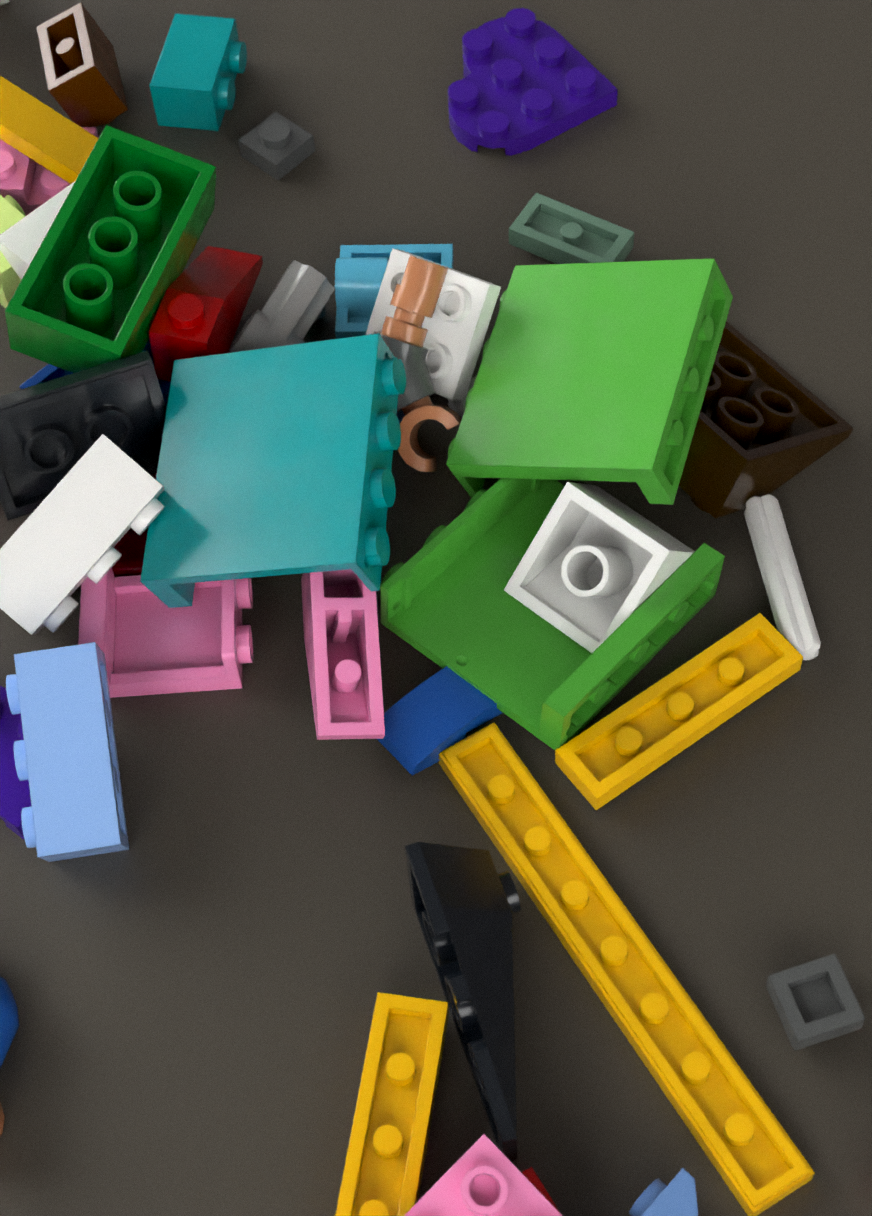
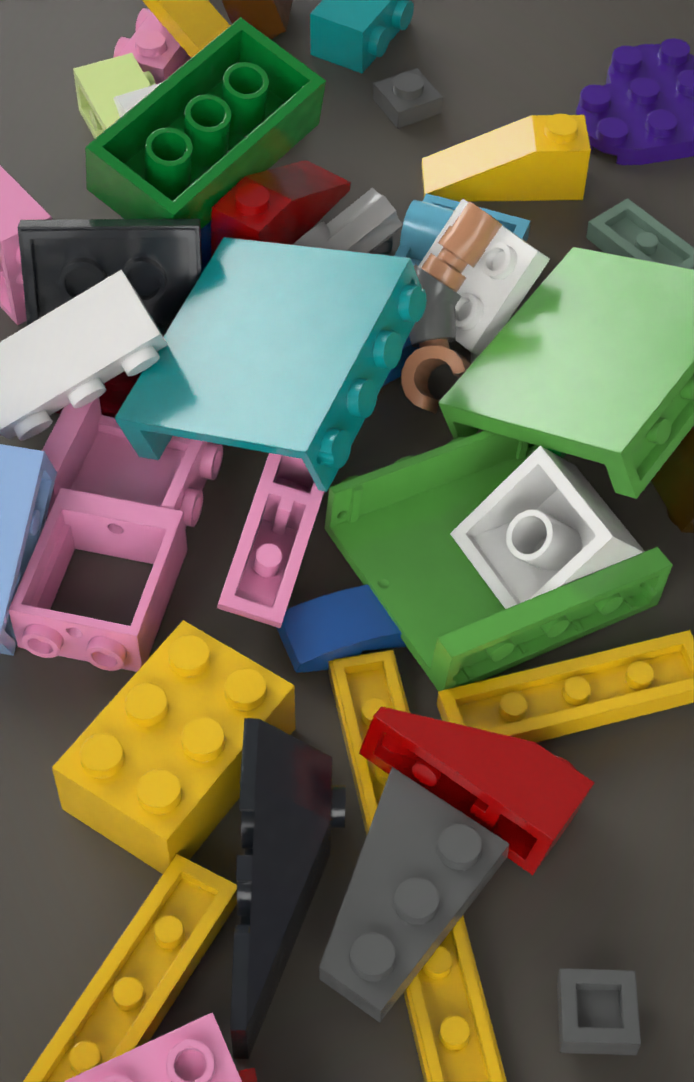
camera: 15 degrees right, 5 degrees down
none -> bright pink window [8,488,188,672]
none -> yellow brick [52,620,296,874]
none -> dark grey wing [319,767,510,1023]
none -> red slope [359,706,595,875]
none -> yellow slope [421,114,591,202]

